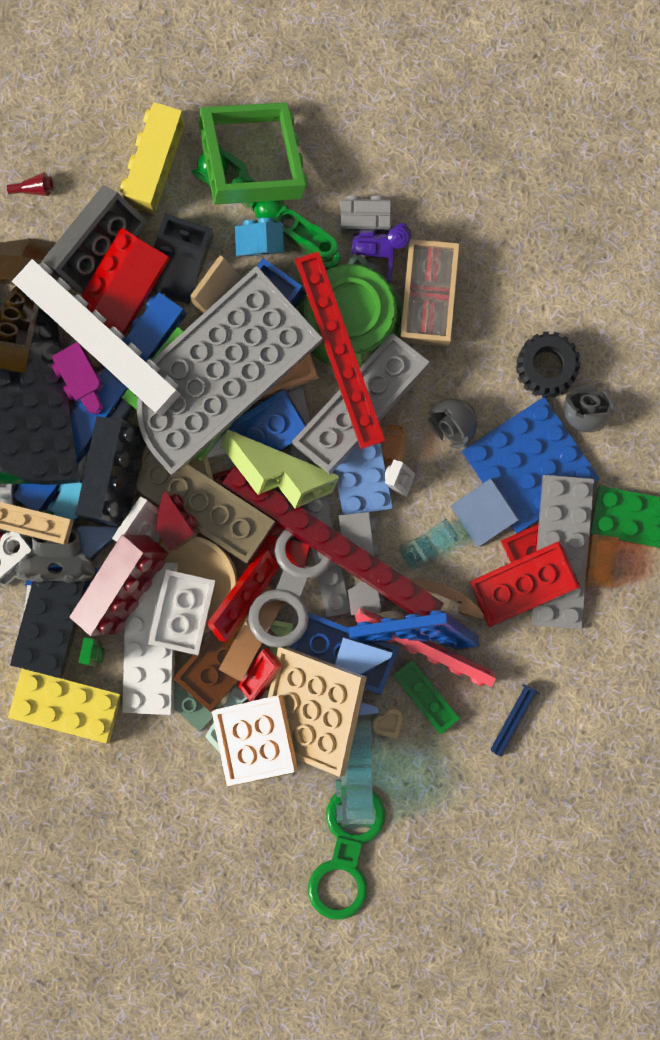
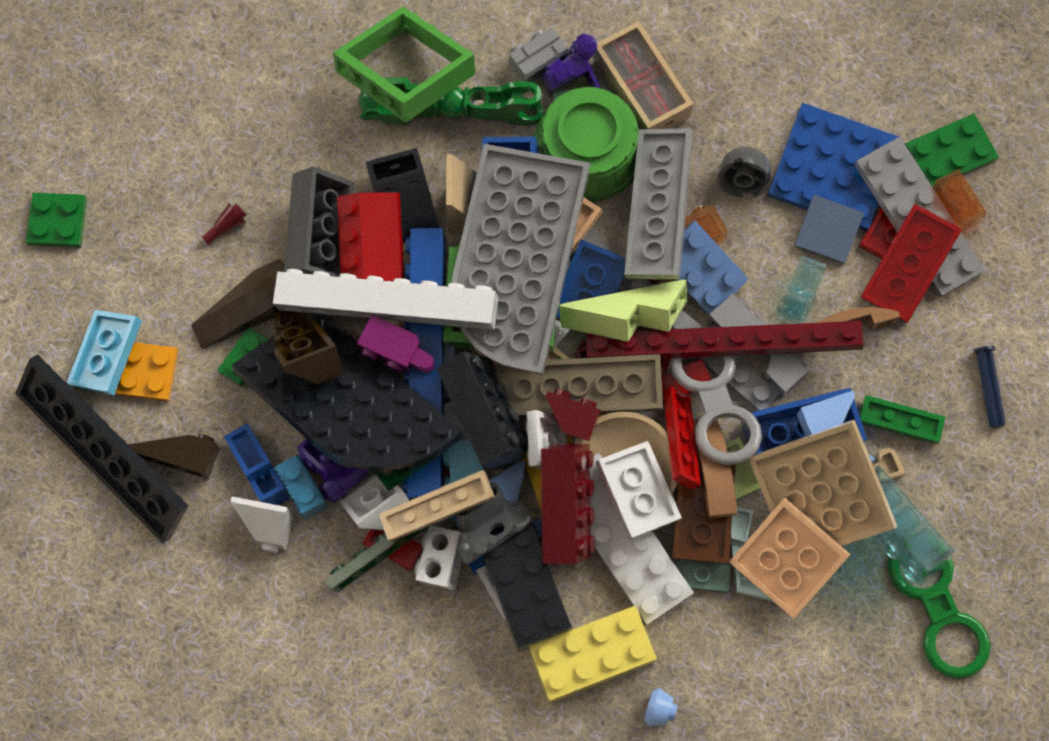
camera: 40 degrees left, 10 degrees down
green plate [79,637,105,667] -> none
light yellow brick [120,102,185,215] -> none
dark azure brick [235,218,284,256] -> none
red tile [237,648,283,702] -> none
red plate [295,251,385,450] -> none
blue plate [349,611,479,650] -> none
coral plate [355,607,496,687] -> none
white plate [385,460,415,497] -> none
black tyre [516,331,581,398] -> none
dark grey cylinder [564,385,615,433] -> none
none -> light blue cone [644,688,678,727]

